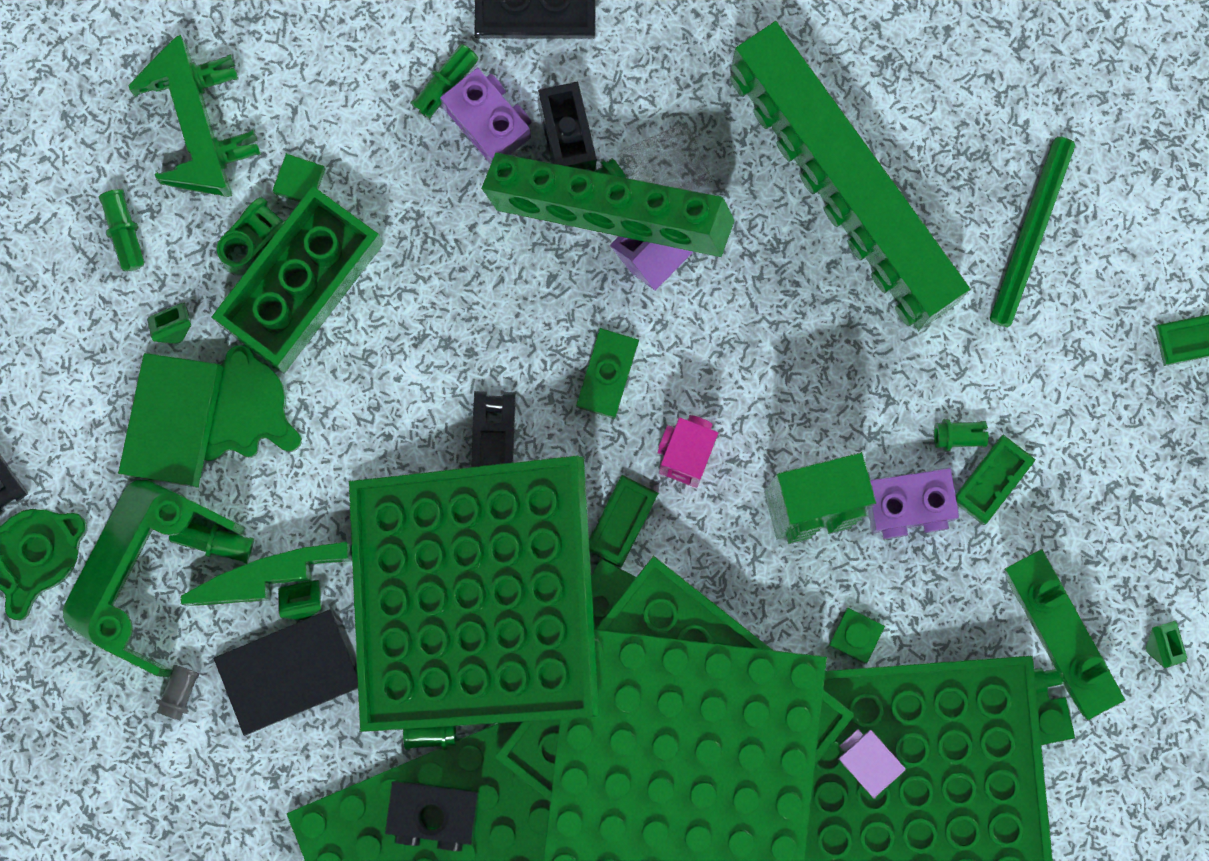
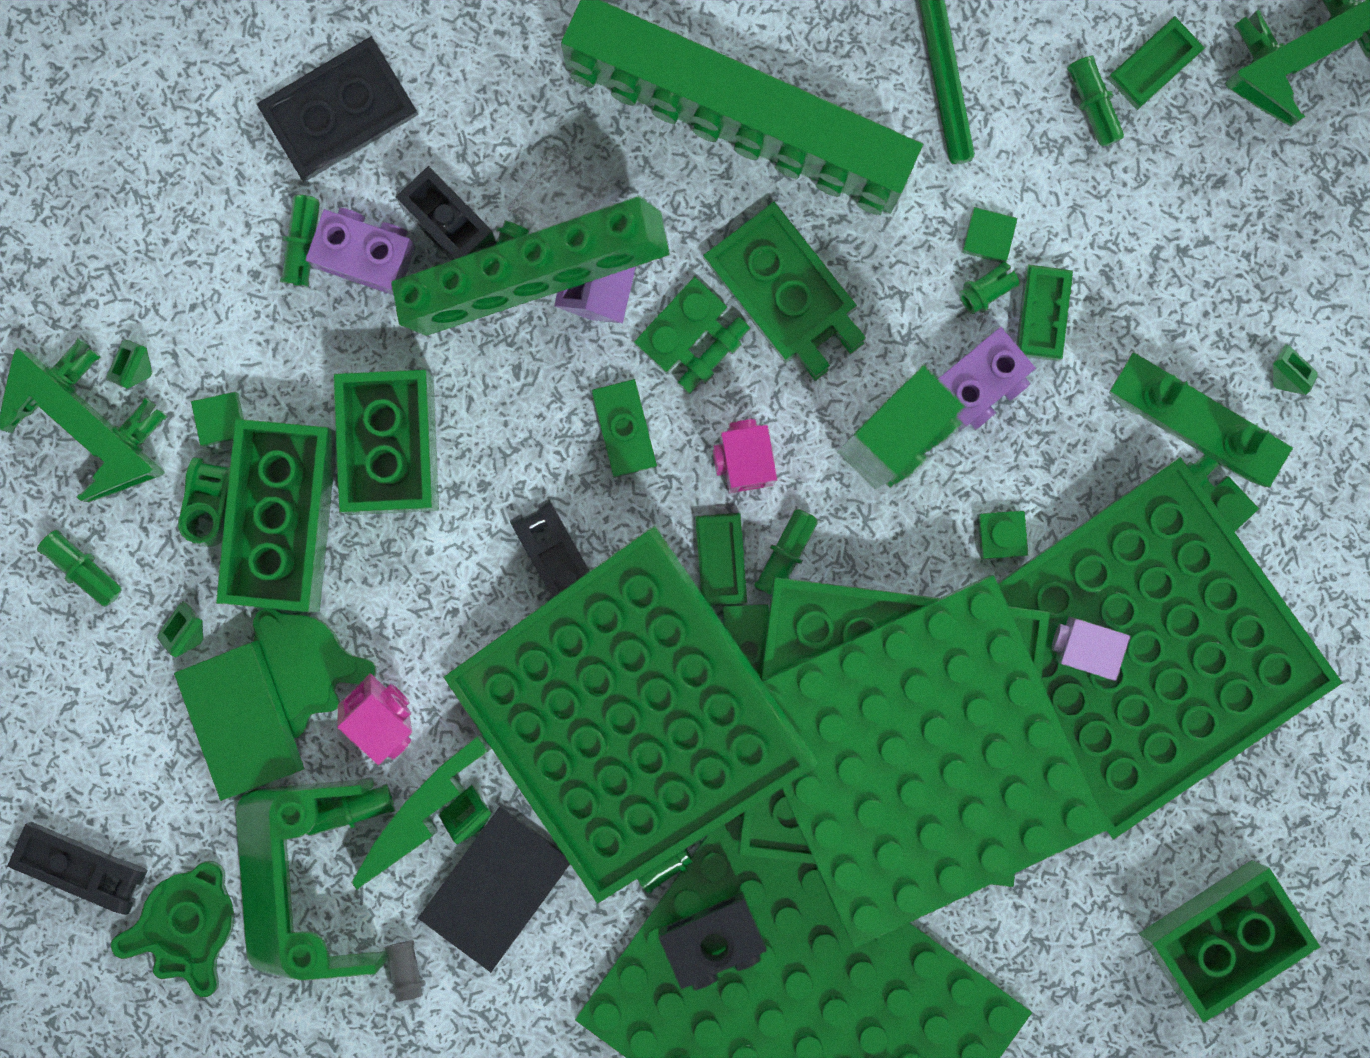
camera: 35 degrees left, 5 degrees up
none -> green slope [106,339,153,389]
none -> green brick [334,369,439,515]
none -> dark pink brick [337,673,412,766]
none -> green plate [634,276,751,394]
none -> green tile [703,202,866,381]
none -> green axle [754,509,818,595]
none -> green tile [961,207,1018,263]
none -> green axle [1067,55,1124,147]

